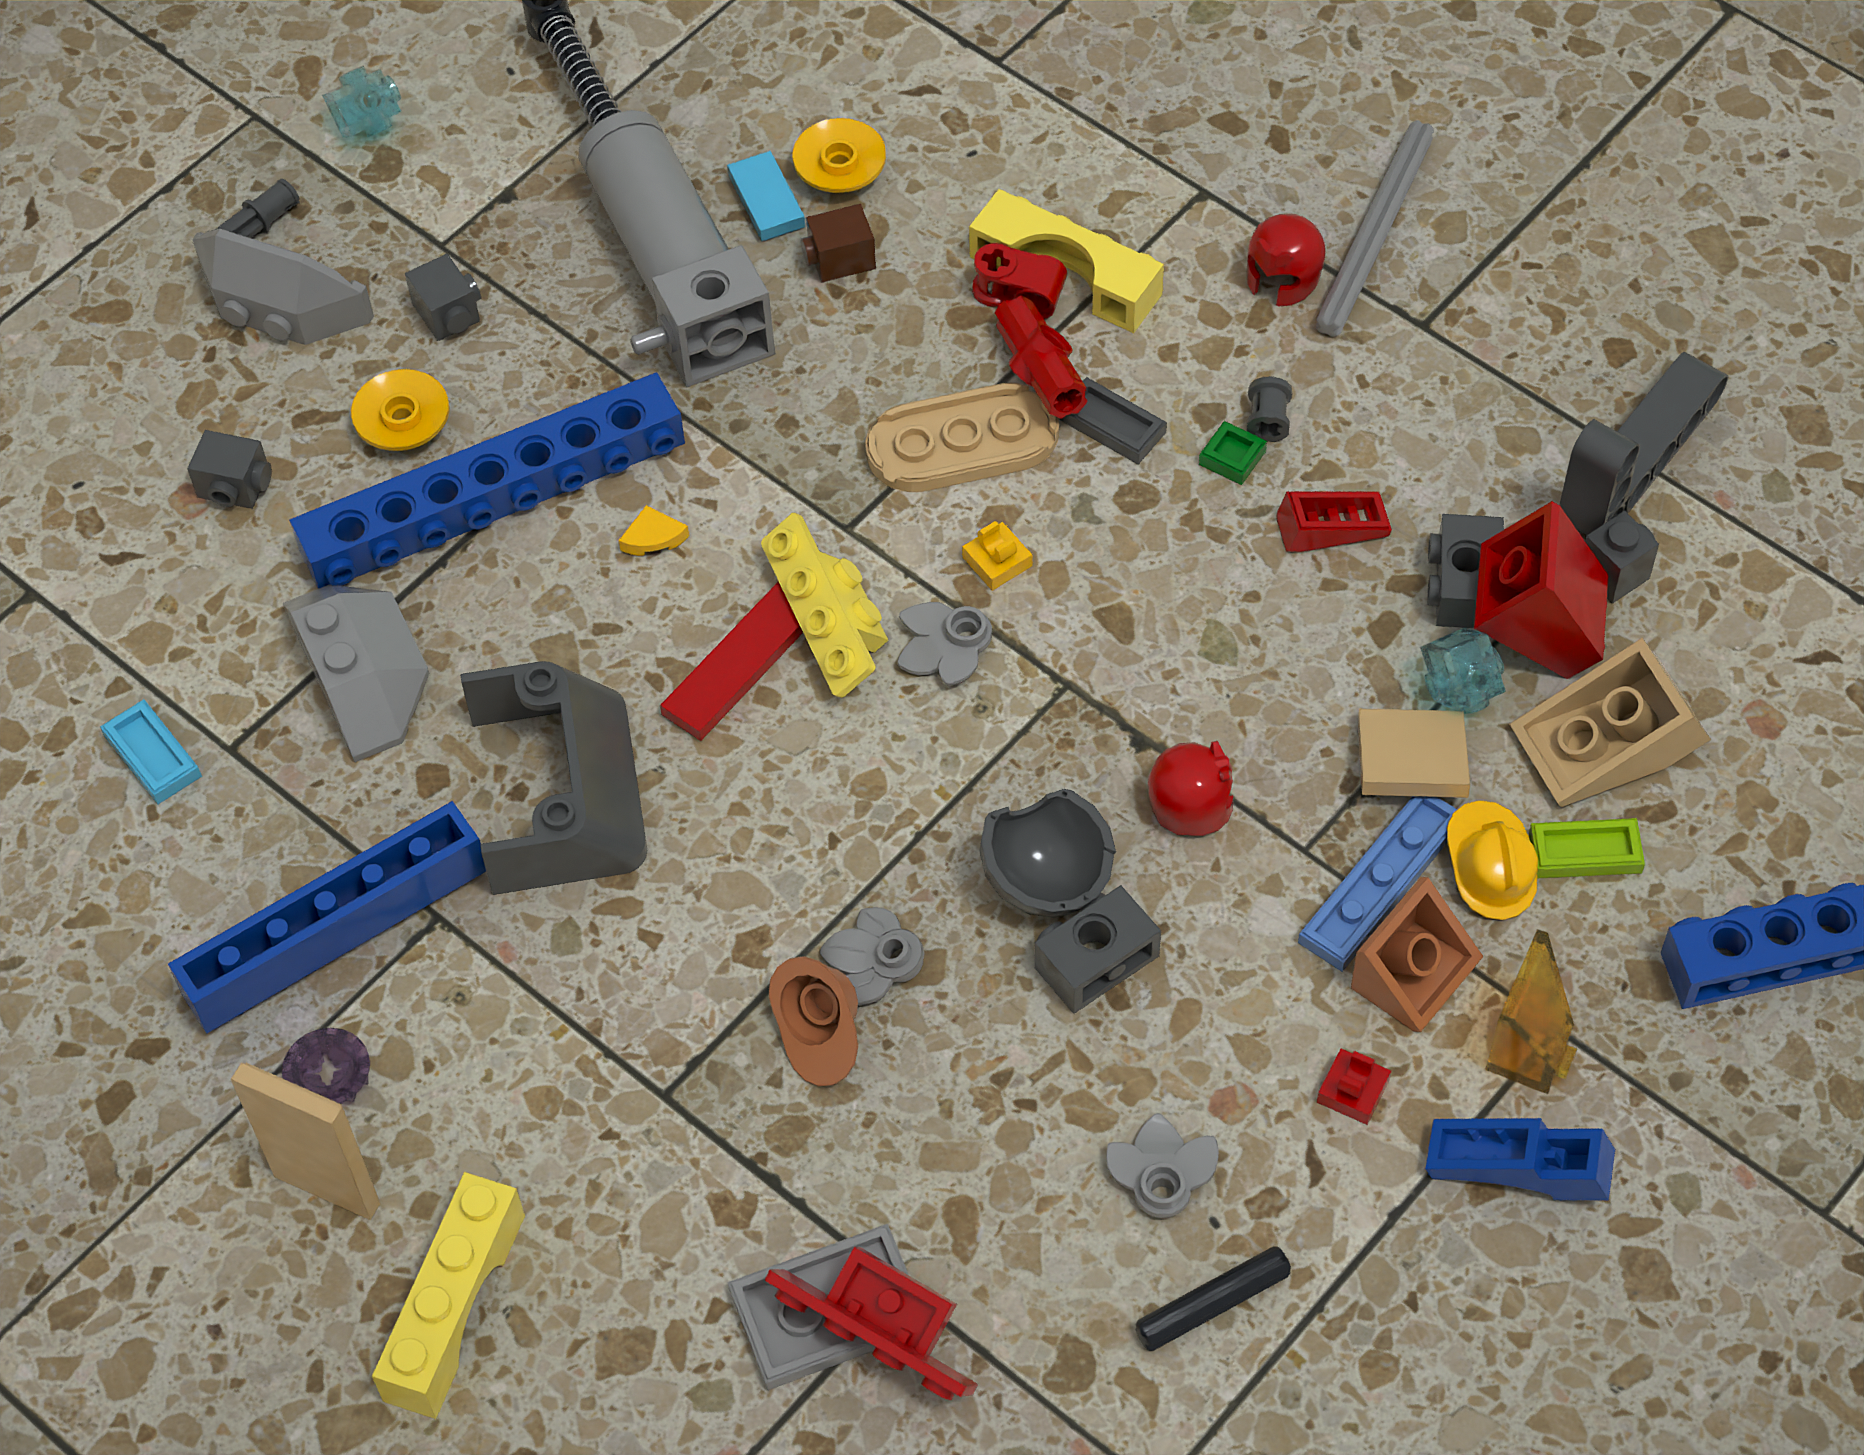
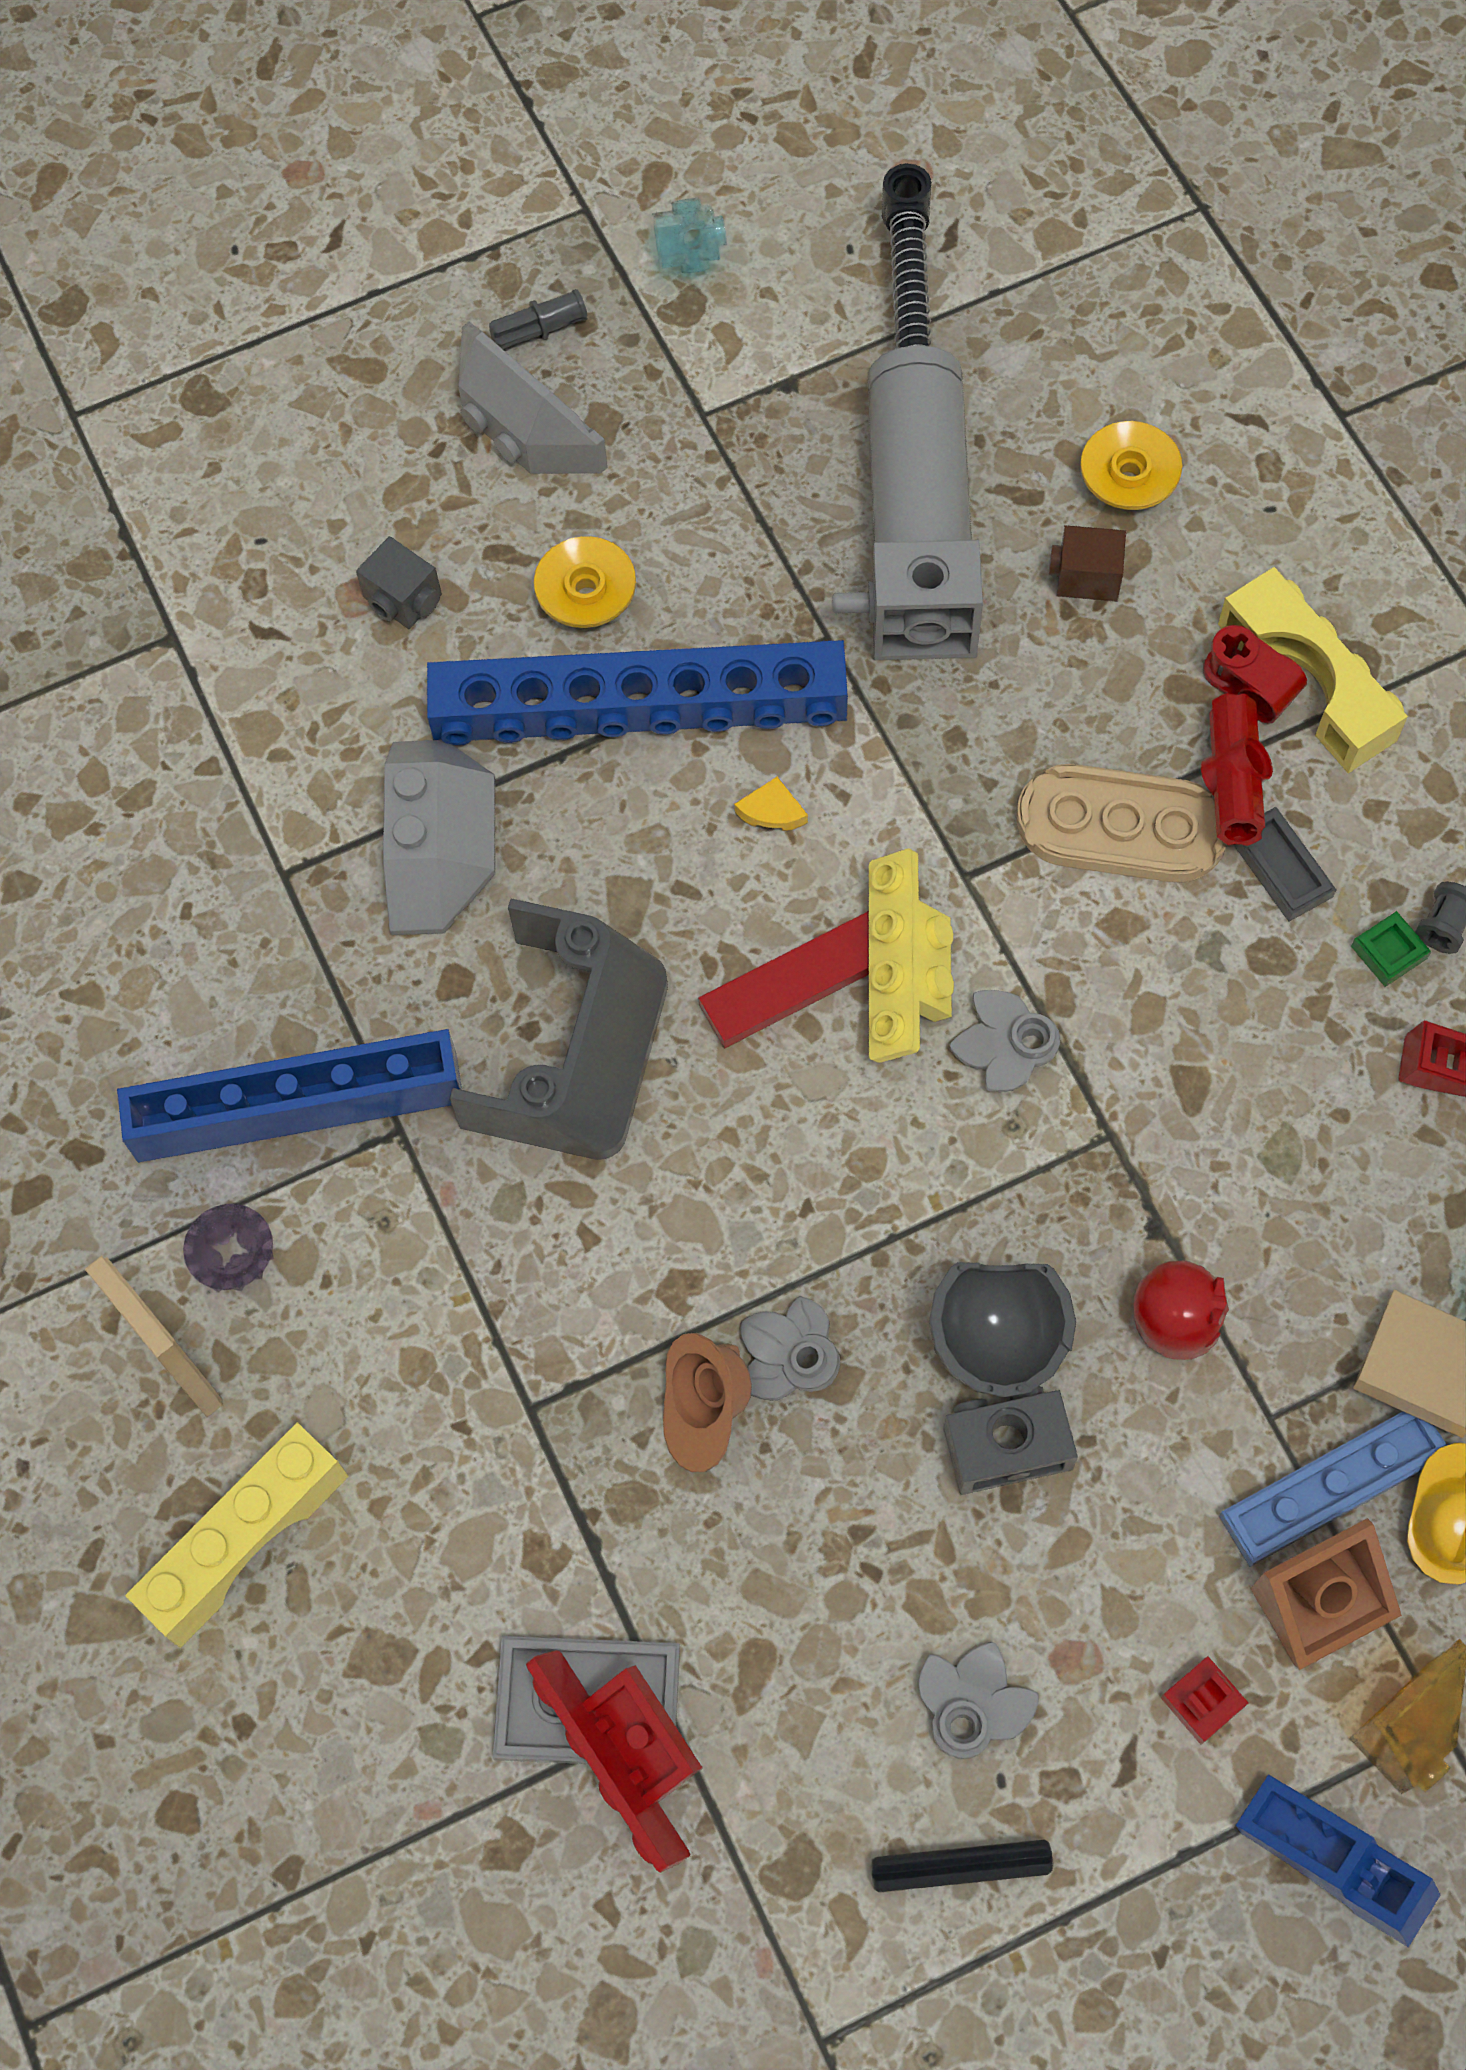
camera: 25 degrees right, 10 degrees up
medium azure tile [100,699,202,804] -> none
dark grey brick [405,253,481,341] -> none
medium azure tile [727,151,805,241] -> none
yellow tile [962,521,1033,591] -> none

